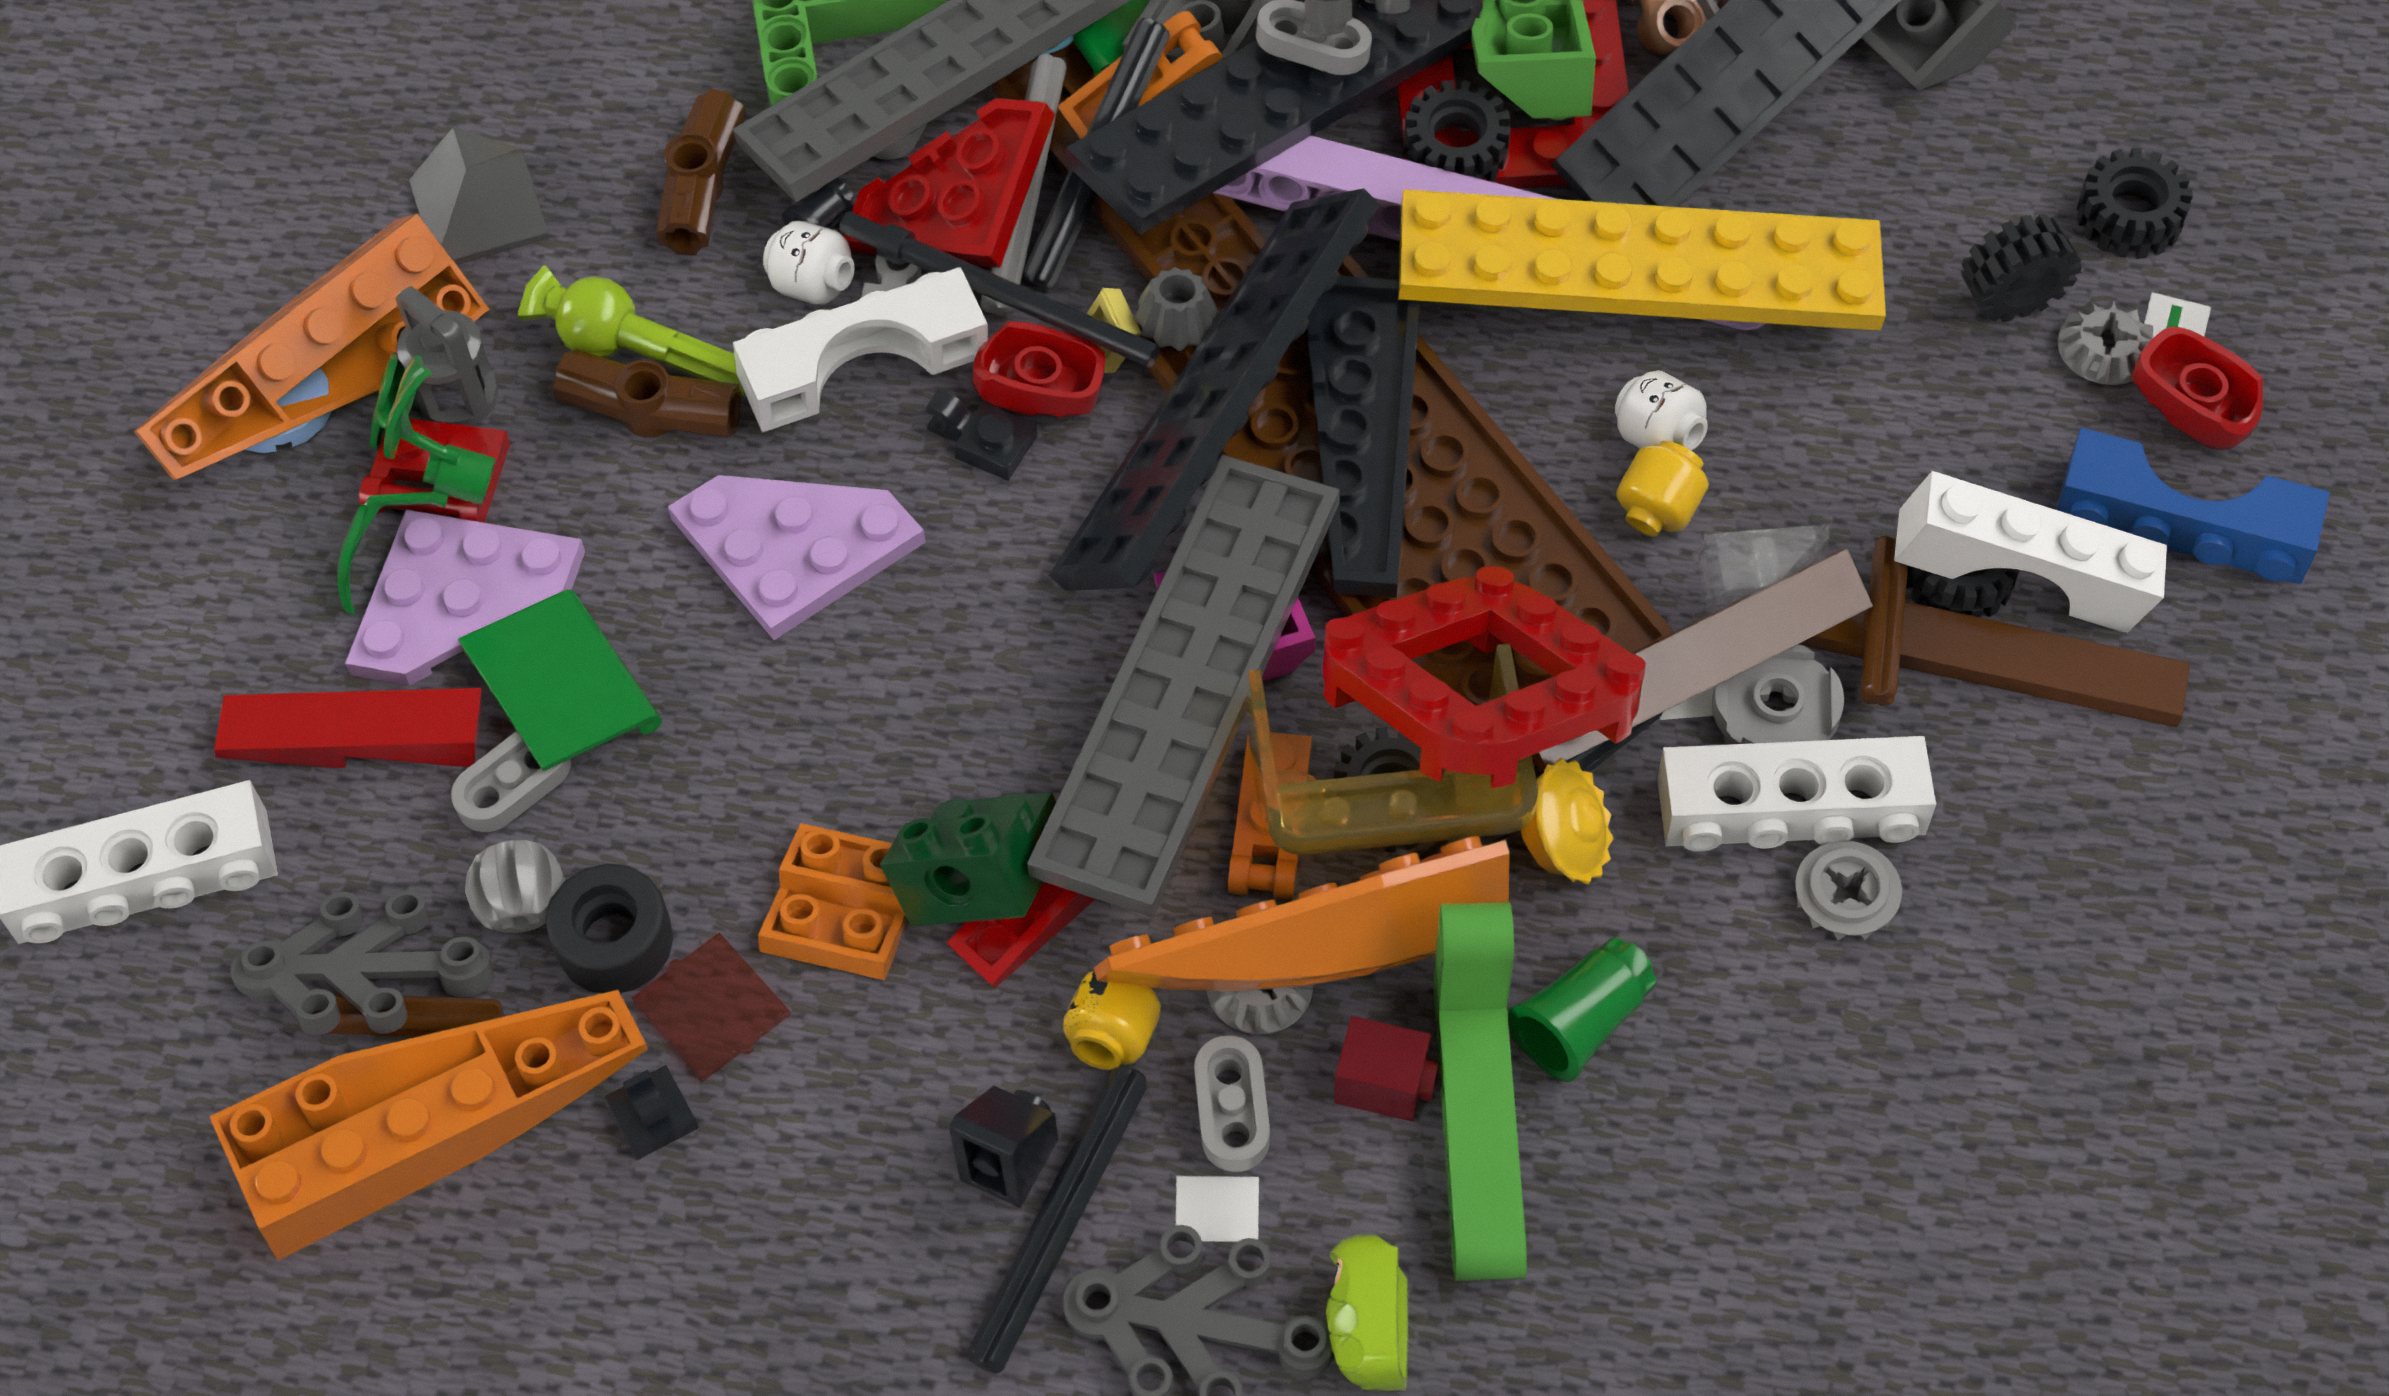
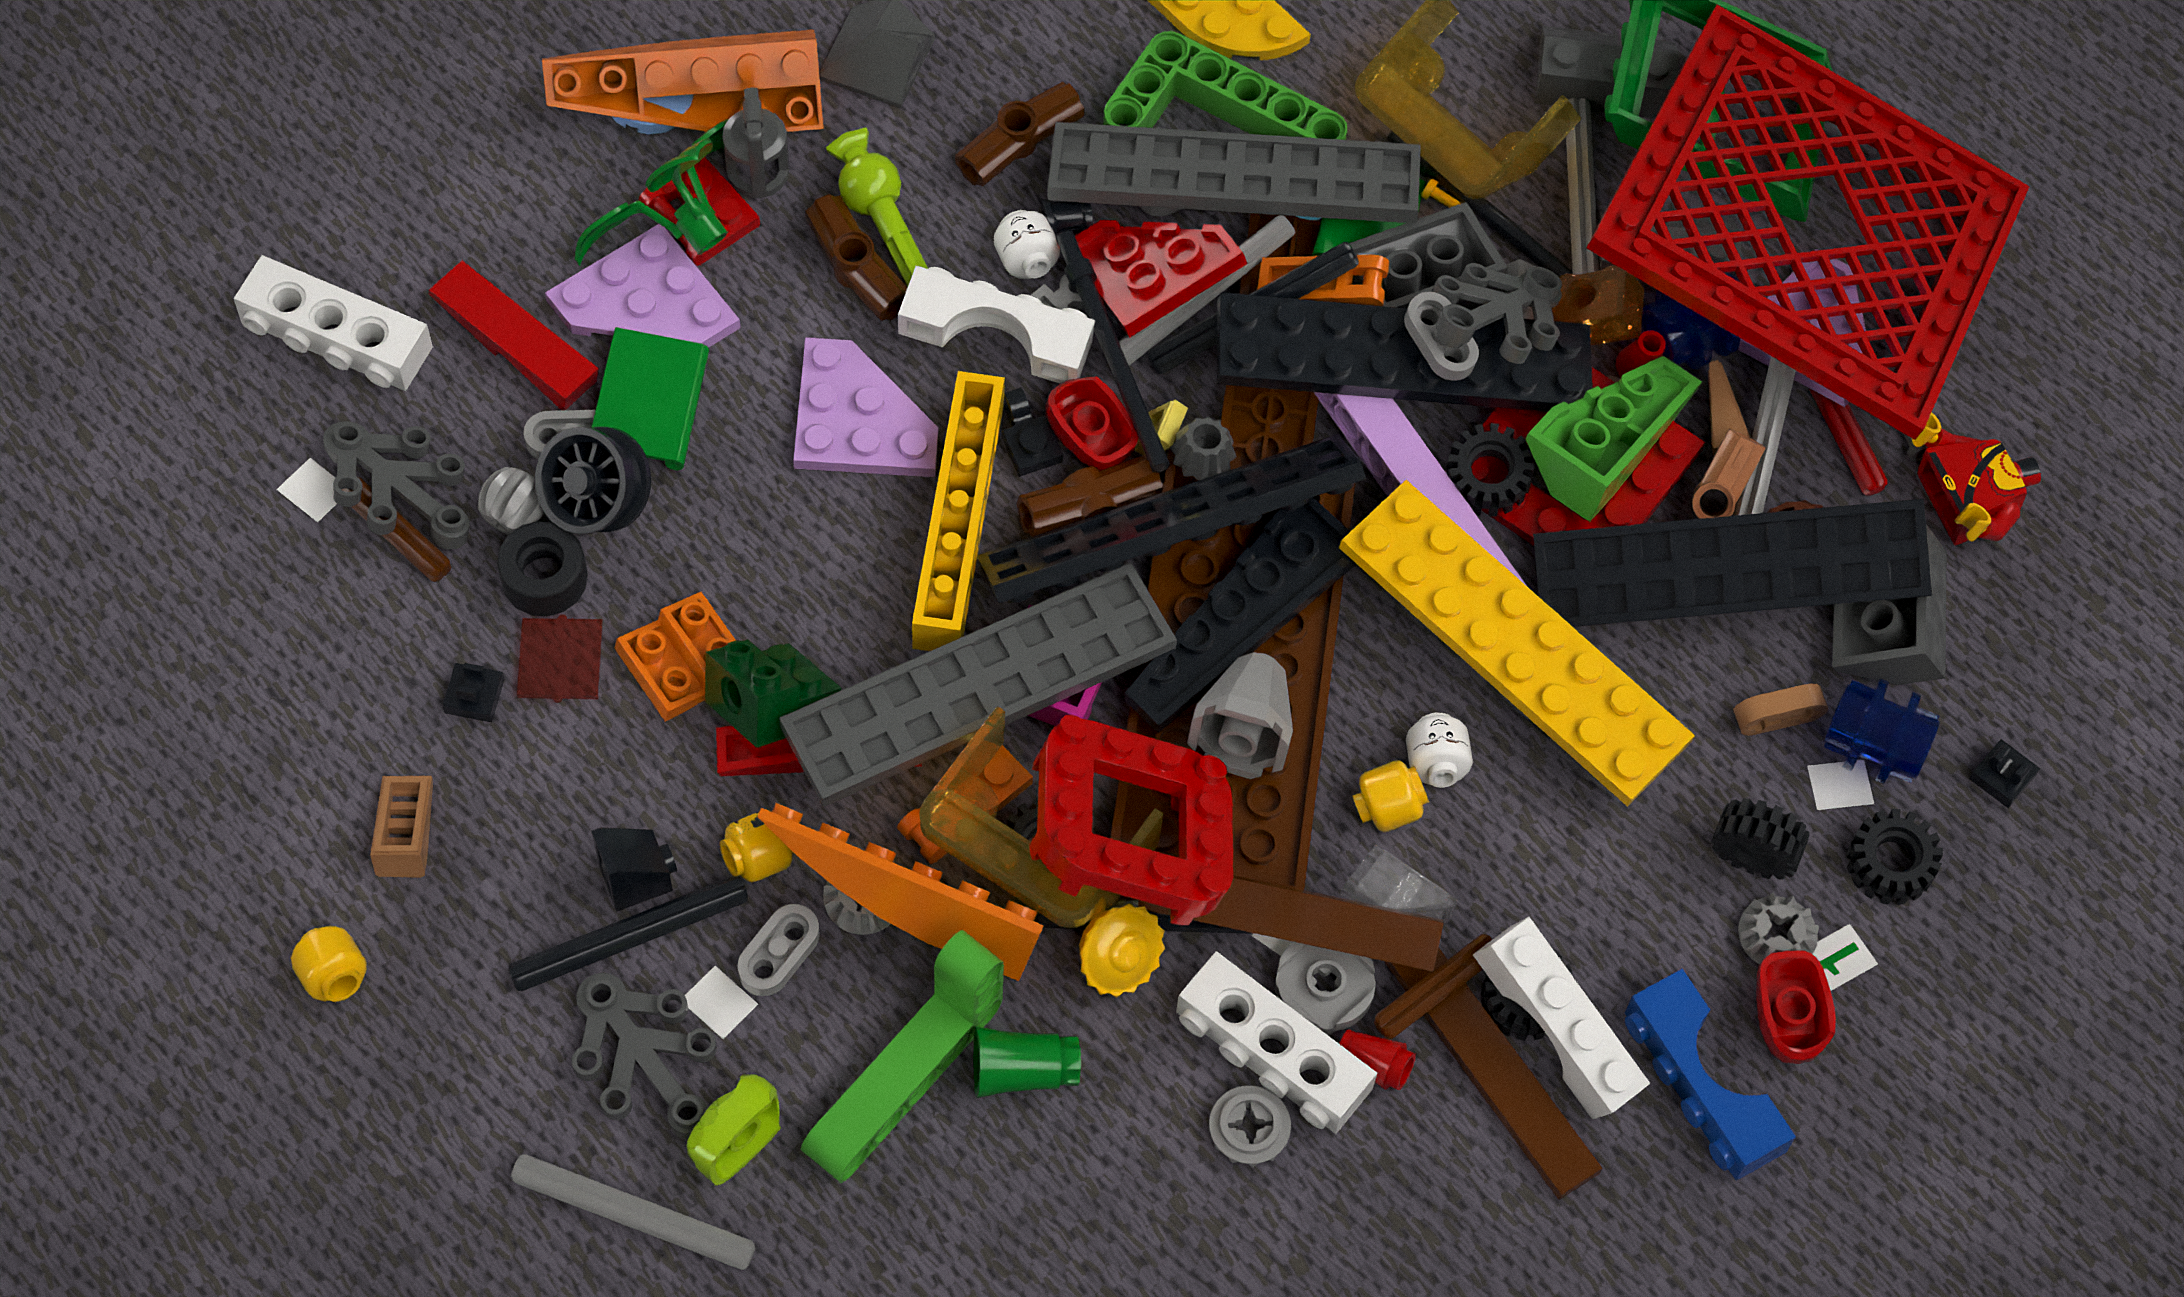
camera: 35 degrees right, 5 degrees up
orange wedge [209,990,648,1260] -> none
dark red brick [1334,1016,1440,1122] -> none
none -> white sticker [277,458,337,522]
none -> medium nougat slope [370,776,433,878]
none -> black wheel [535,427,651,534]
none -> yellow brick [912,371,1005,651]
none -> reddish brown piece [1016,455,1163,537]
none -> light grey cone [1187,653,1293,779]
none -> red cone [1339,1029,1416,1090]
none -> medium nougat beam [1733,683,1828,736]
none -> white sticker [1807,760,1874,810]
none -> clear blue piece [1823,678,1940,784]
none -> black tile [1969,739,2041,809]

